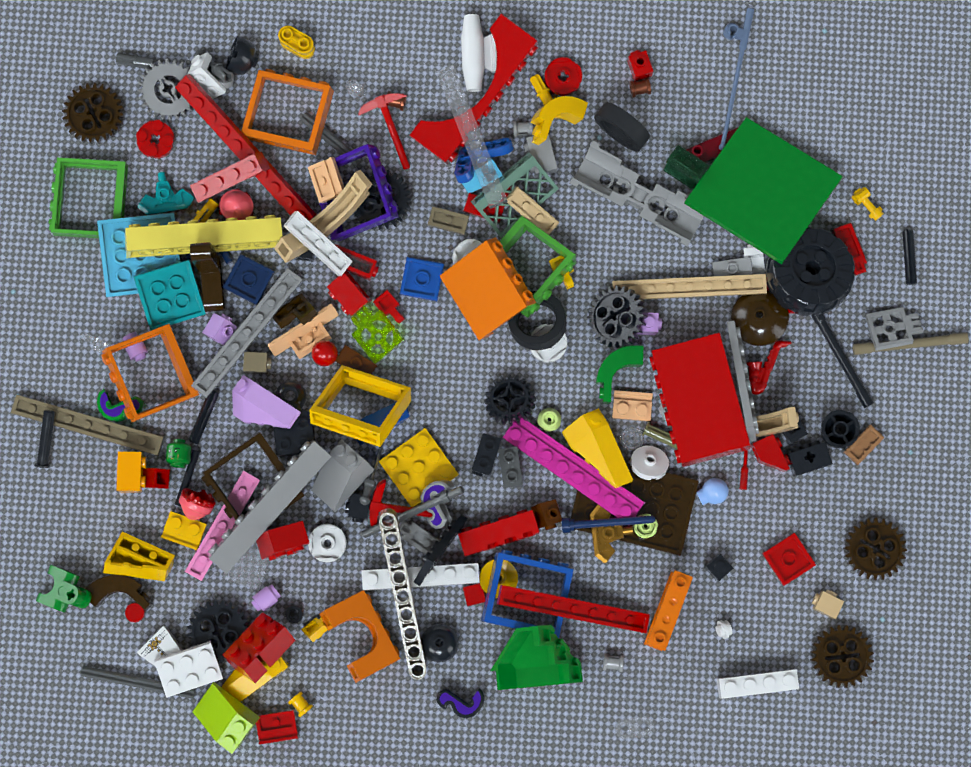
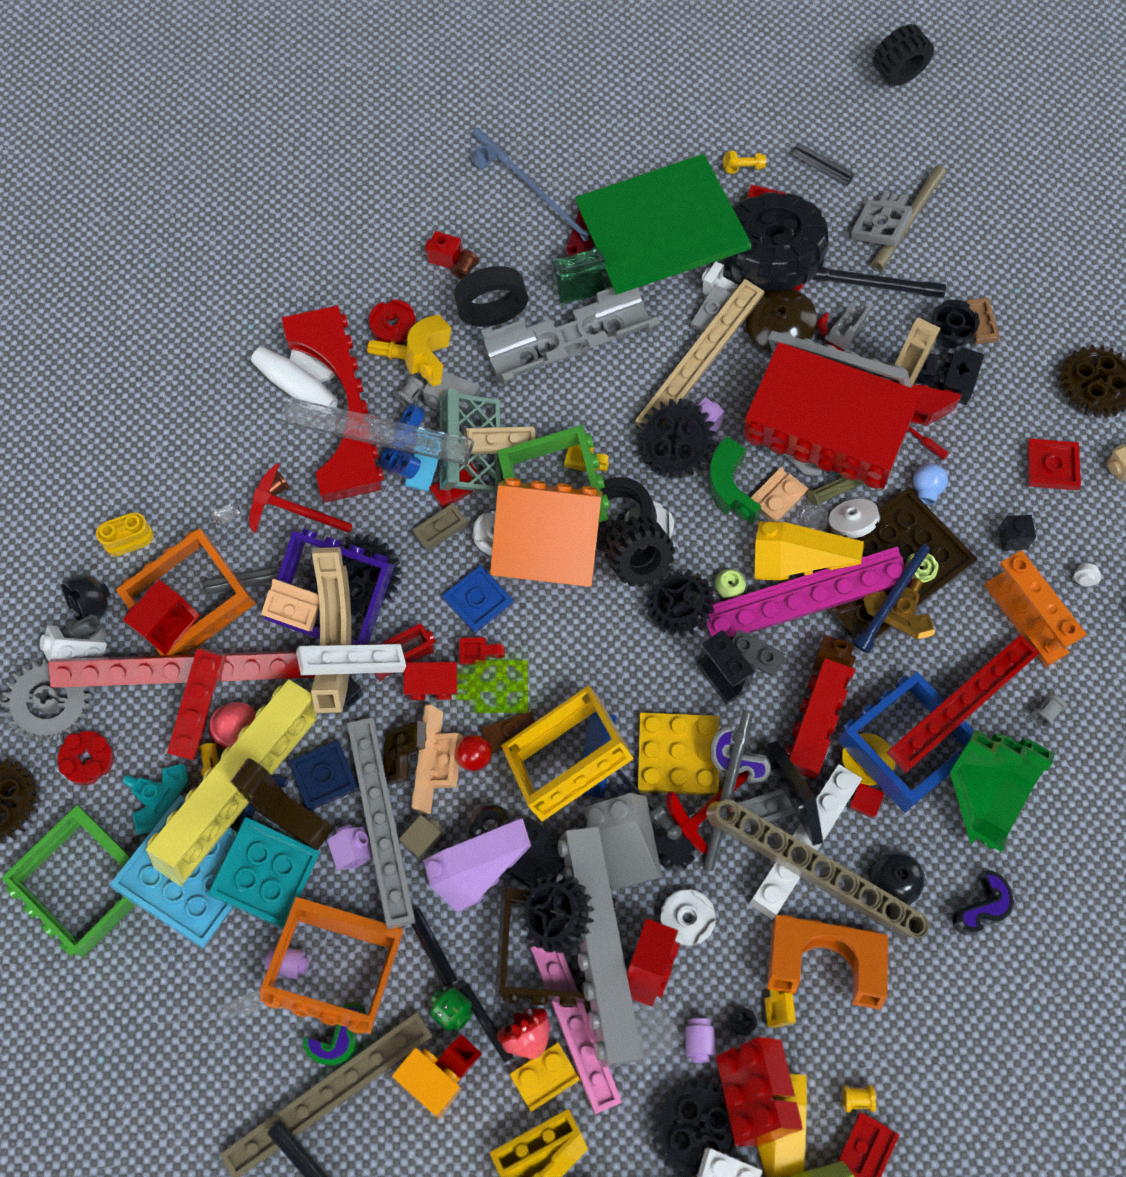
camera: 50 degrees left, 15 degrees down
none -> red brick [123,579,201,655]
none -> black gear [518,873,595,953]
none -> black tyre [604,516,675,587]
none -> light grey hinge [825,299,872,350]

